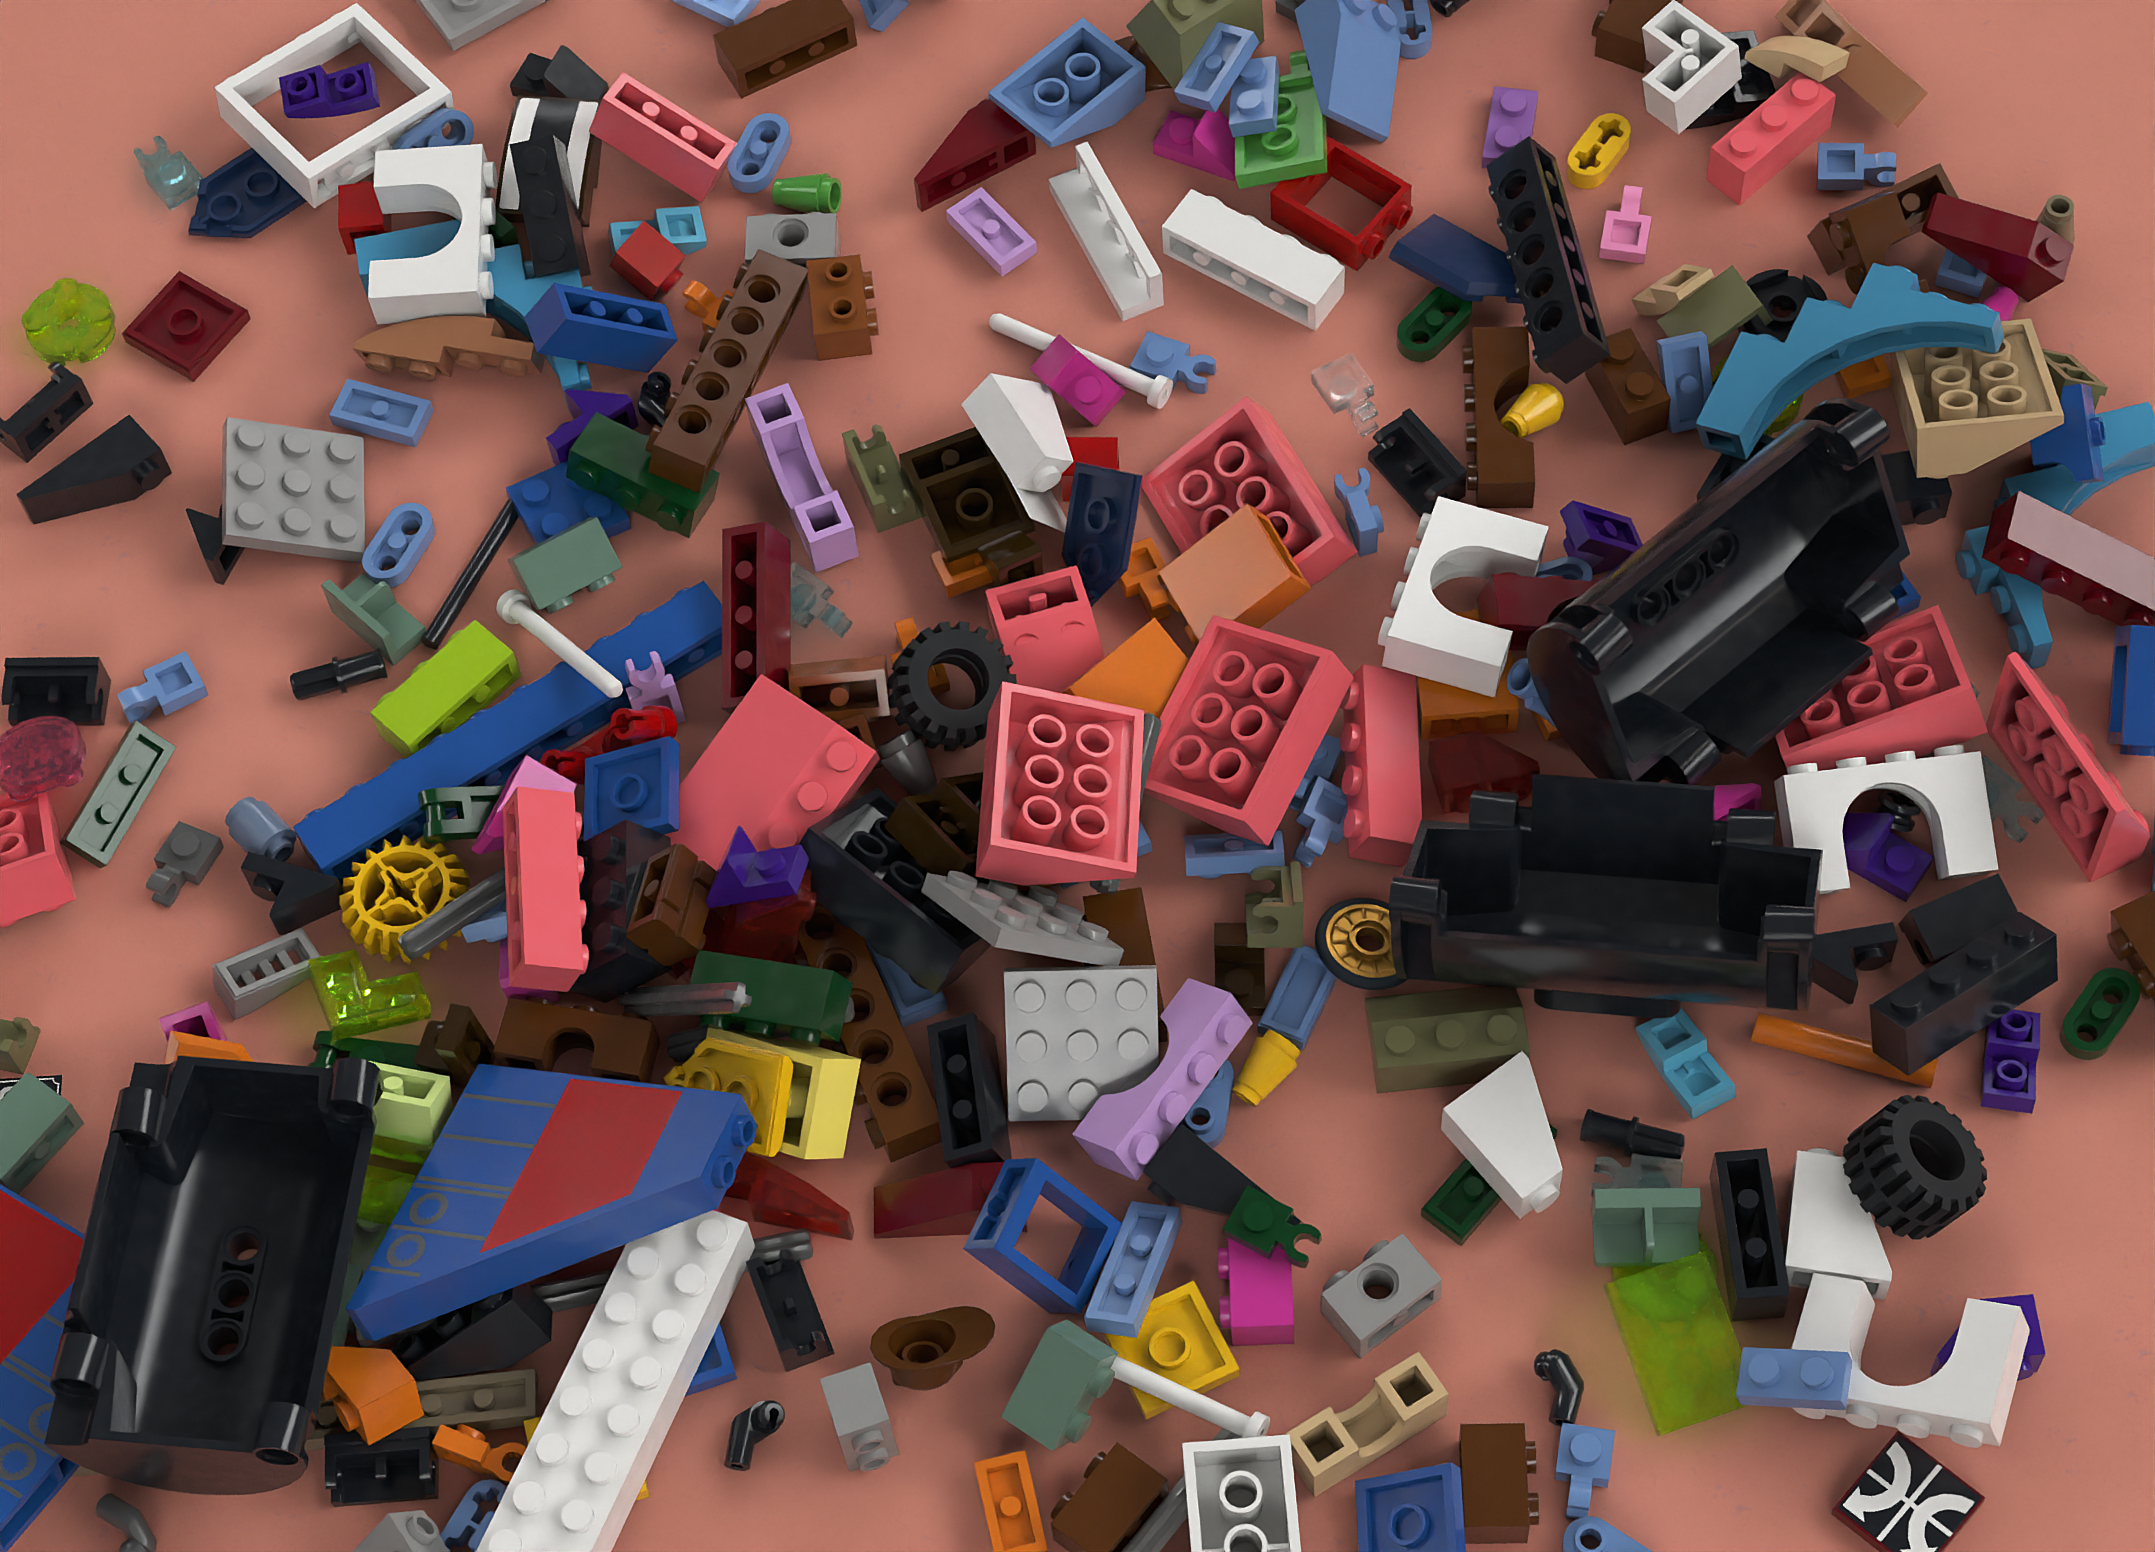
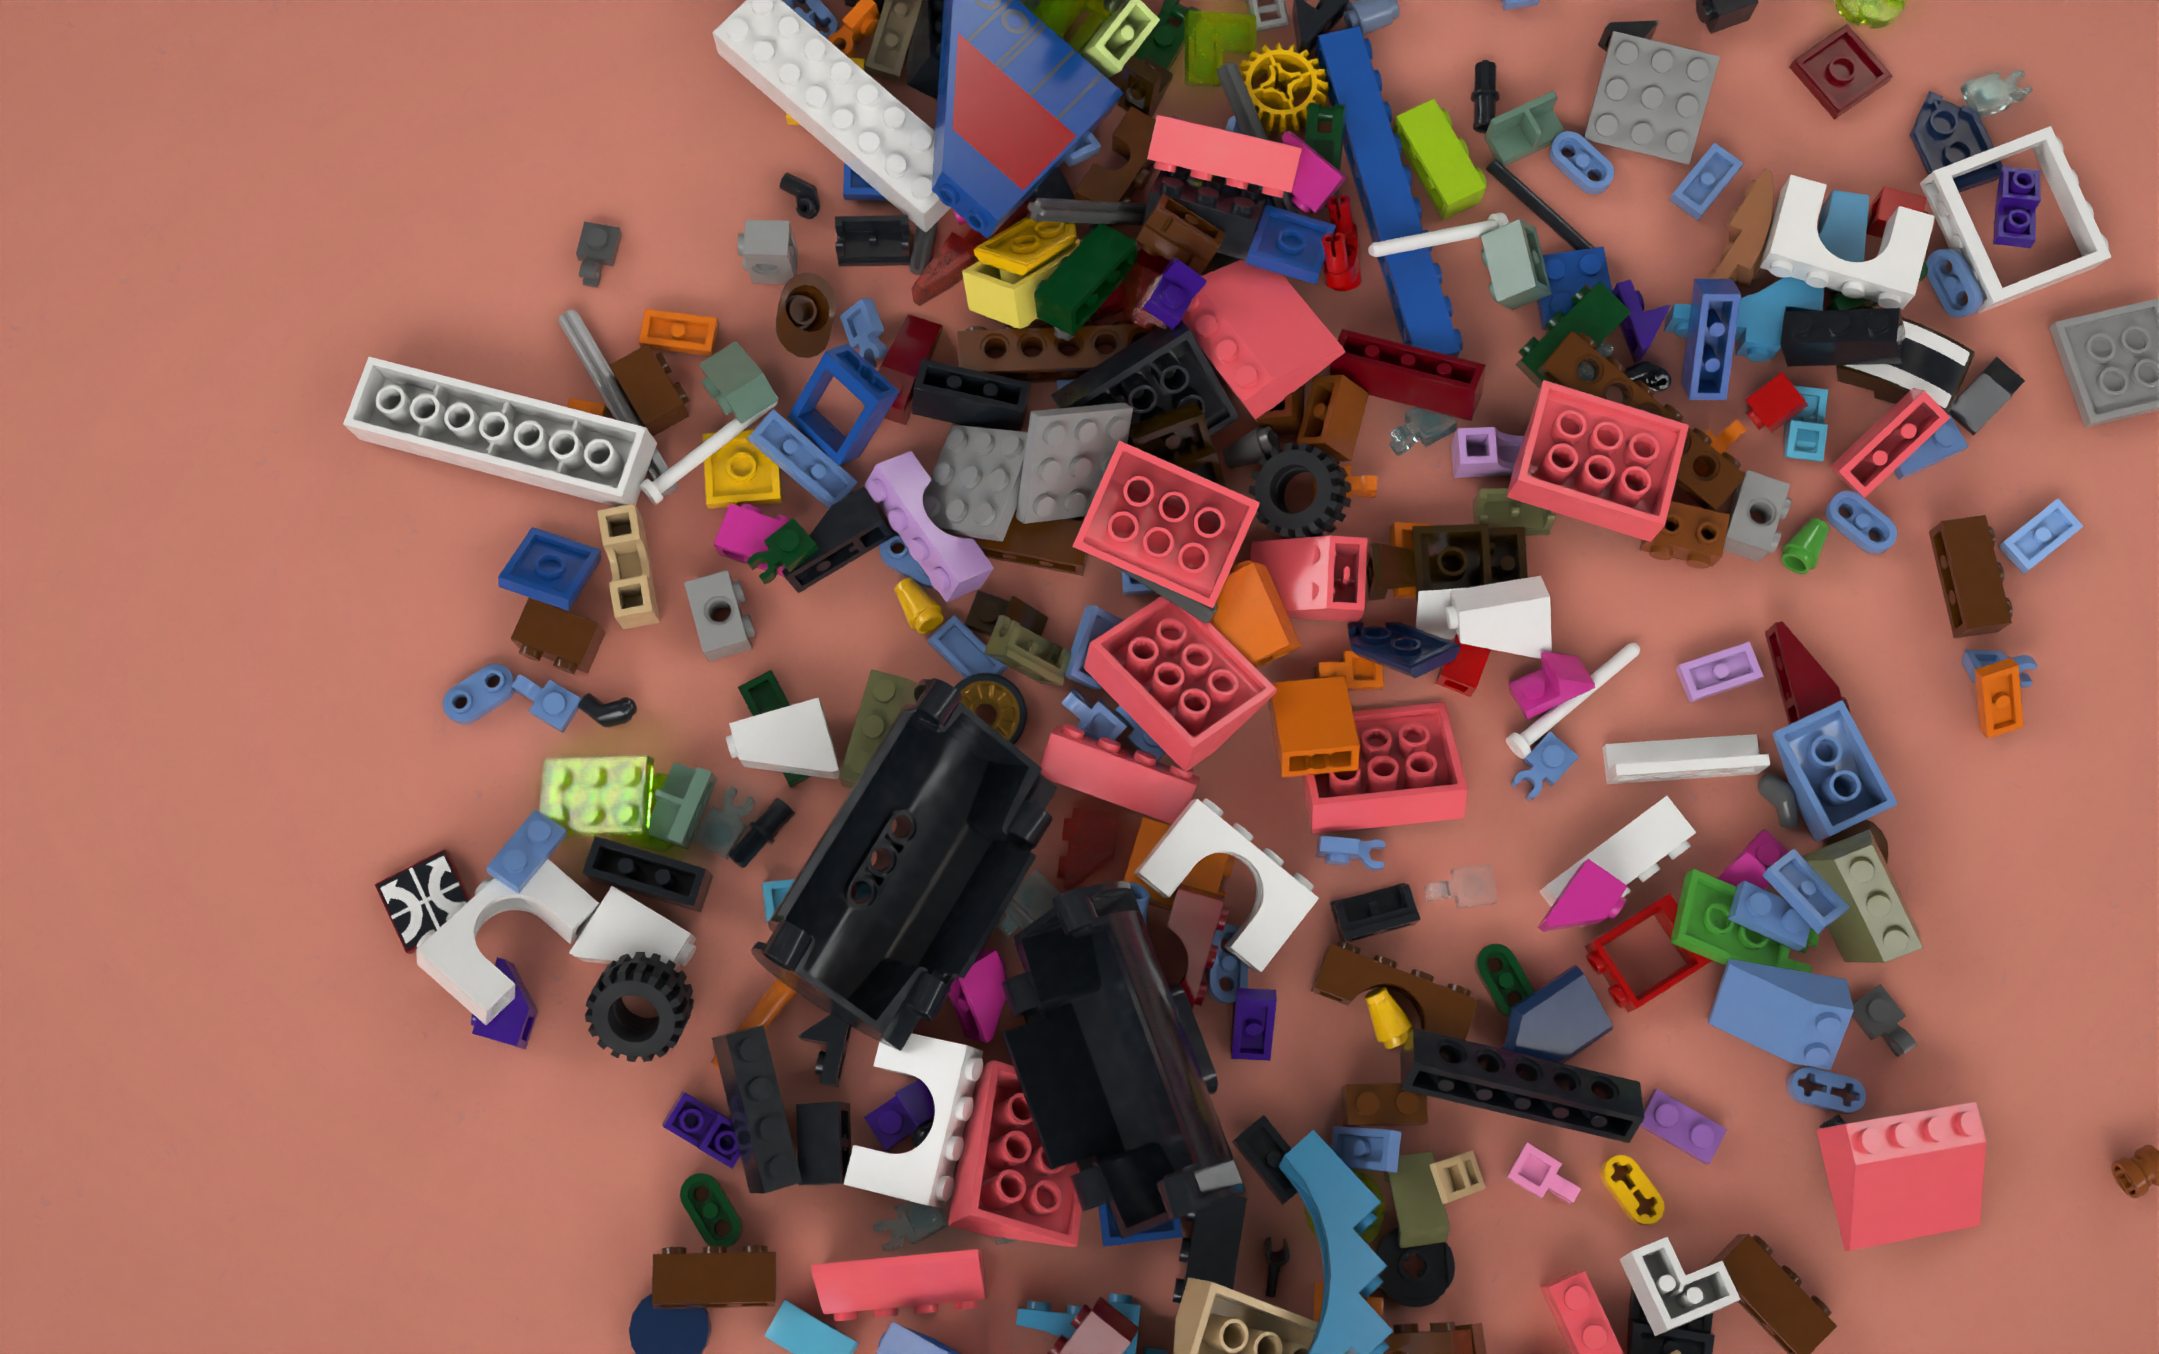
camera: 105 degrees right, 15 degrees up
lavender plate [625,651,686,723] -> none
none -> medium blue plate [839,298,888,368]
none -> coral slope [1506,380,1689,542]
none -> dark pink slope [1537,859,1628,932]
none -> dark grey arm [1758,773,1799,828]

